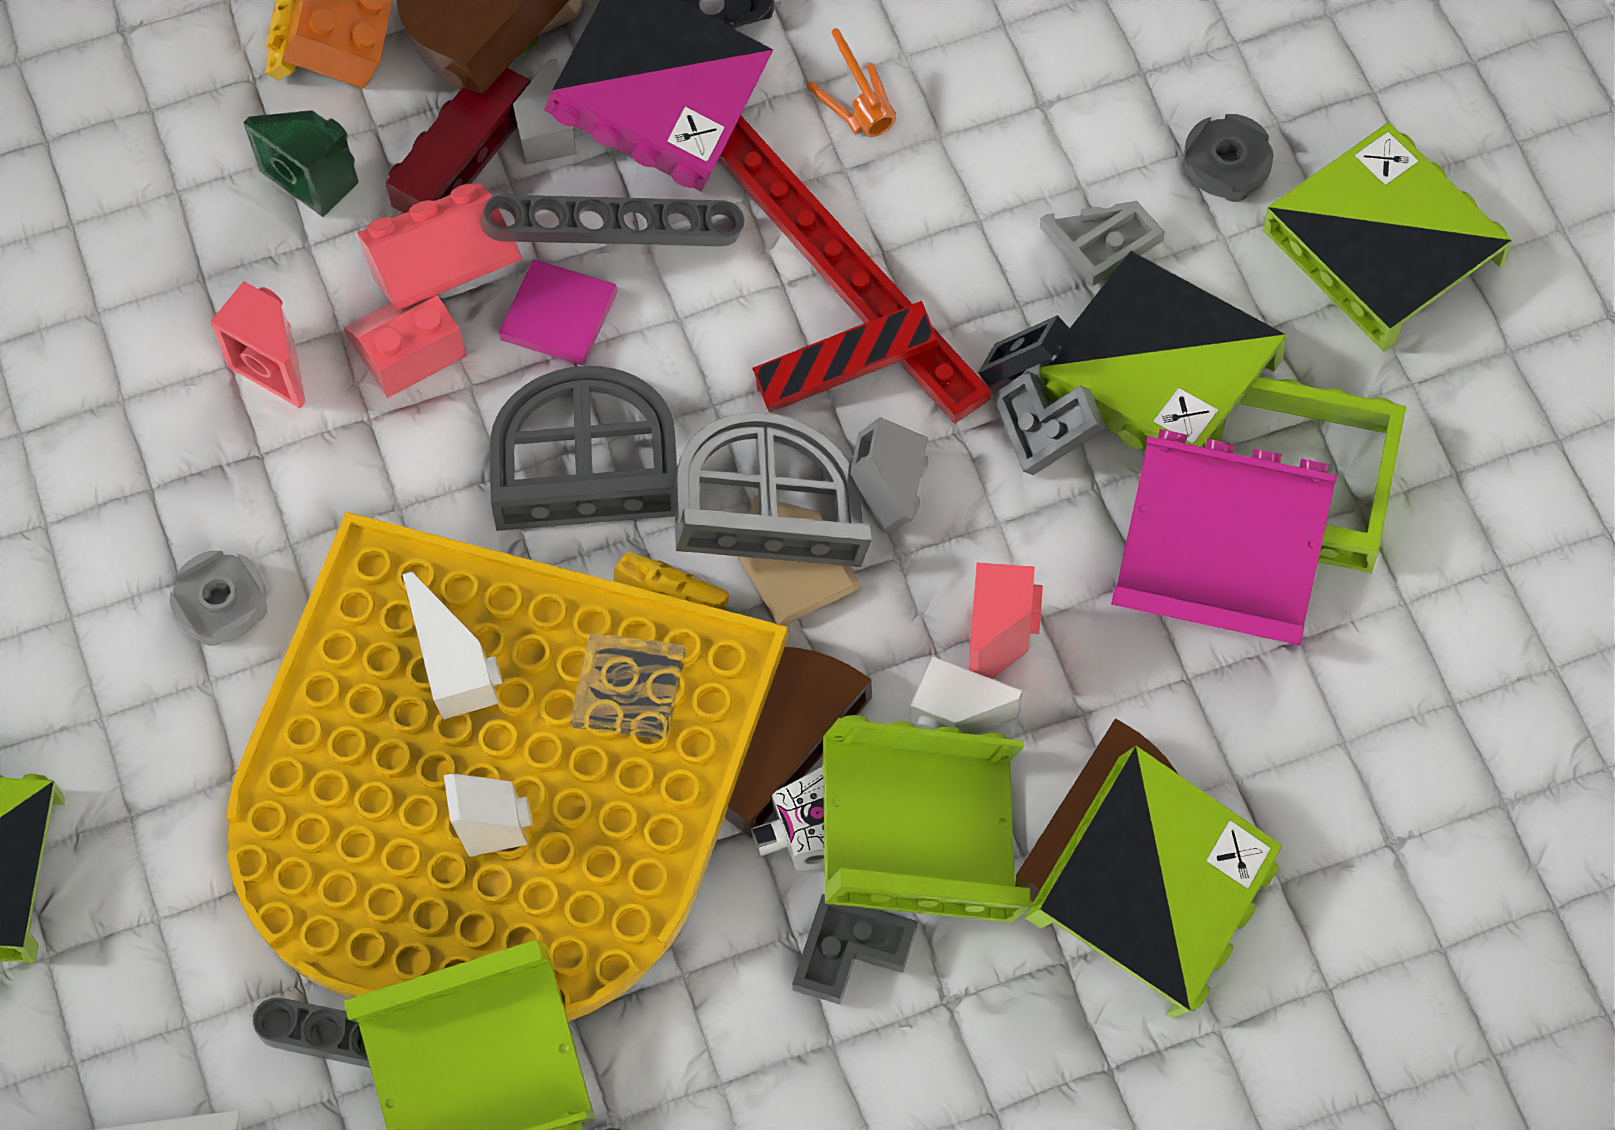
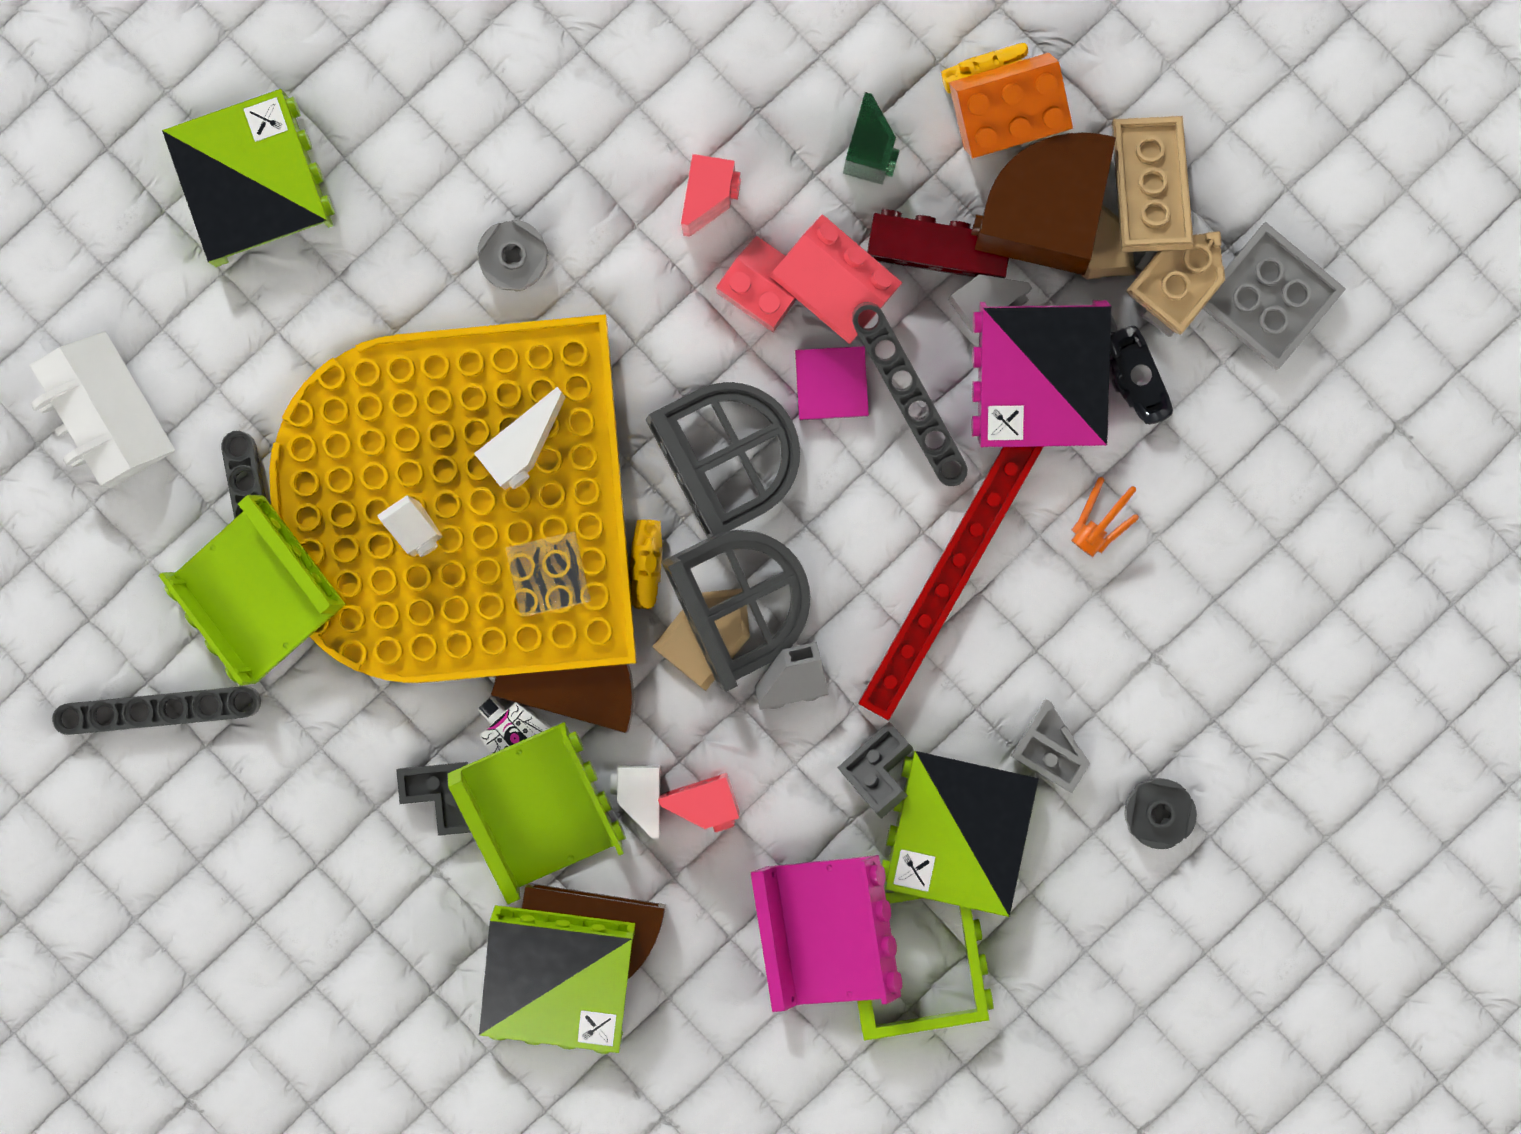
camera: 65 degrees right, 25 degrees up
red tile [752,301,940,413] -> none
black plate [978,315,1069,386] -> none
panel [1263,122,1512,352] -> none

